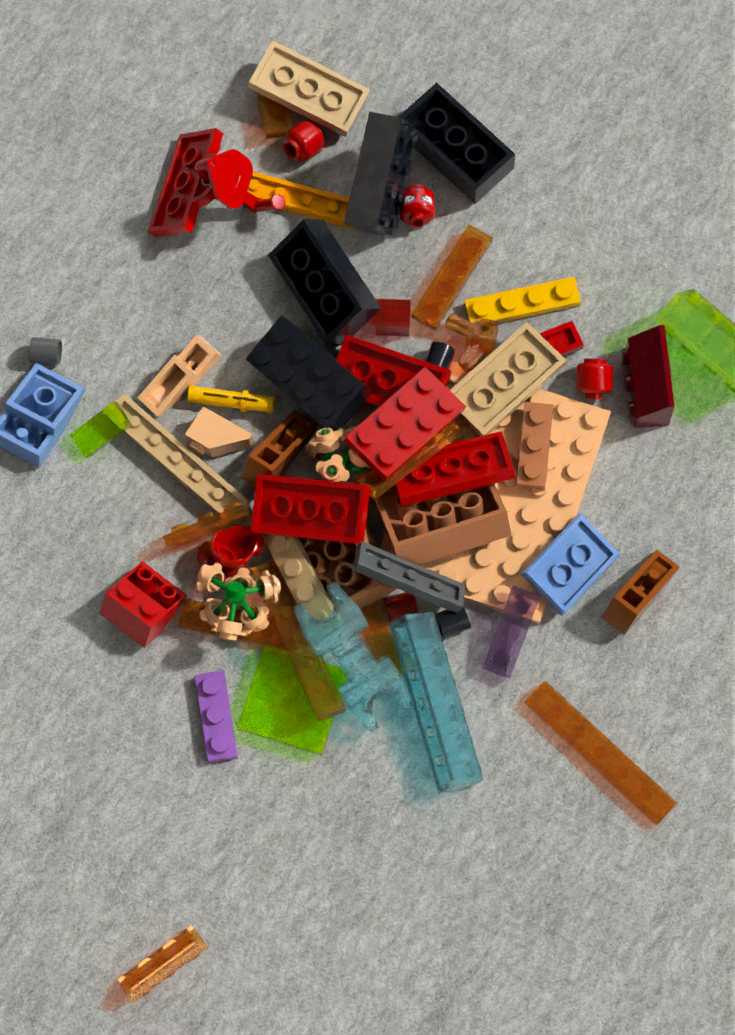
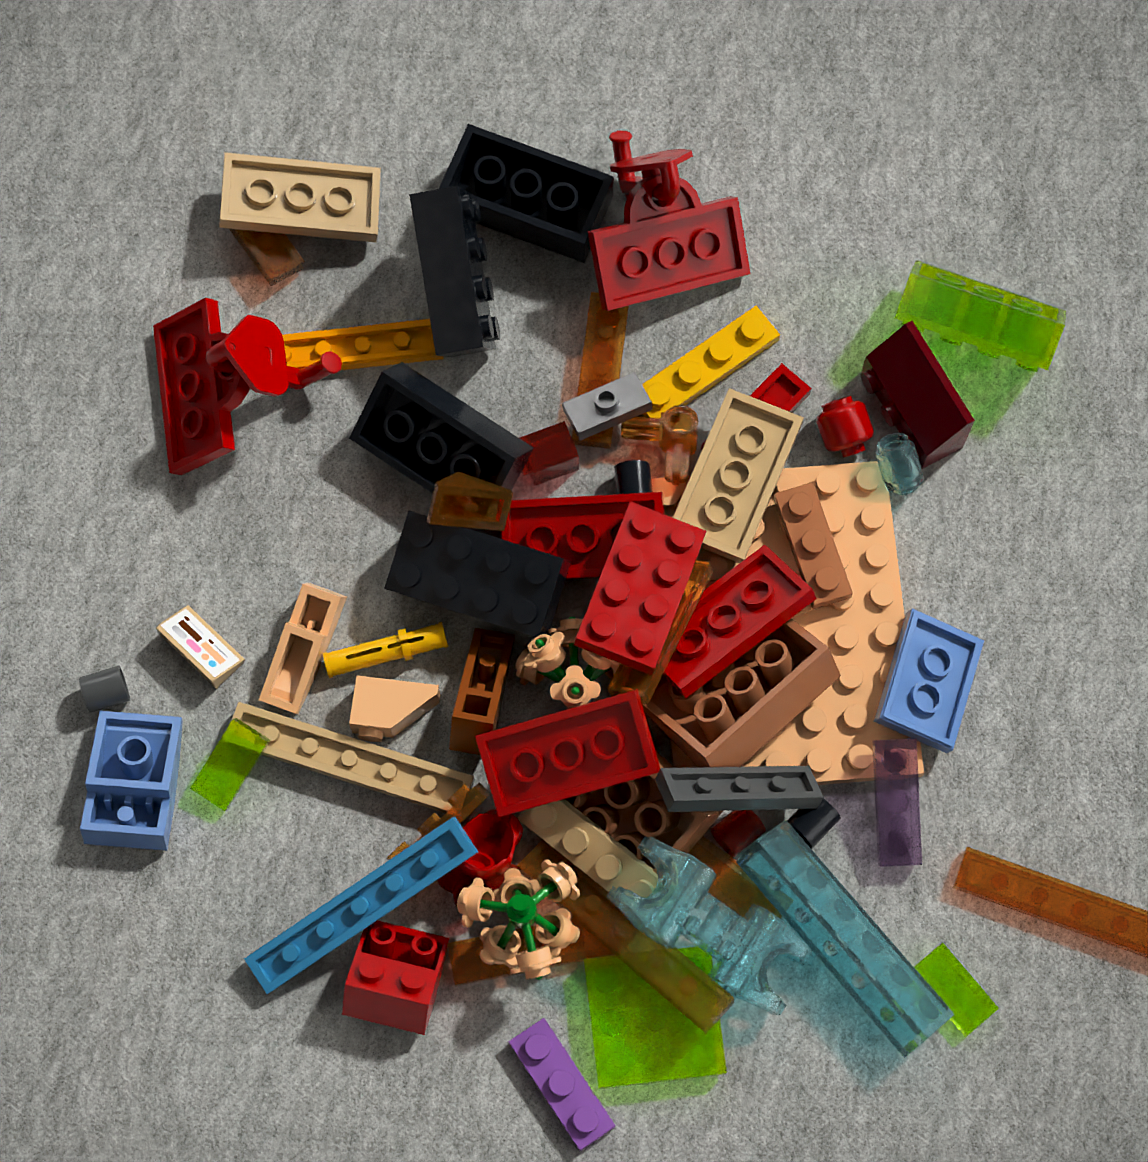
camera: 30 degrees left, 0 degrees up
red head [283,121,324,162] -> none
red head [399,184,435,228] -> none
dark orange slope [601,550,680,636] -> none
none -> slope [156,605,245,689]
none -> dark azure plate [244,817,478,994]
none -> clear orange slope [426,472,513,531]
none -> flat silver plate [562,372,653,441]
none -> red plate [588,131,751,311]
none -> clear light blue brick [875,433,924,495]
none -> clear neon green tile [909,943,999,1037]

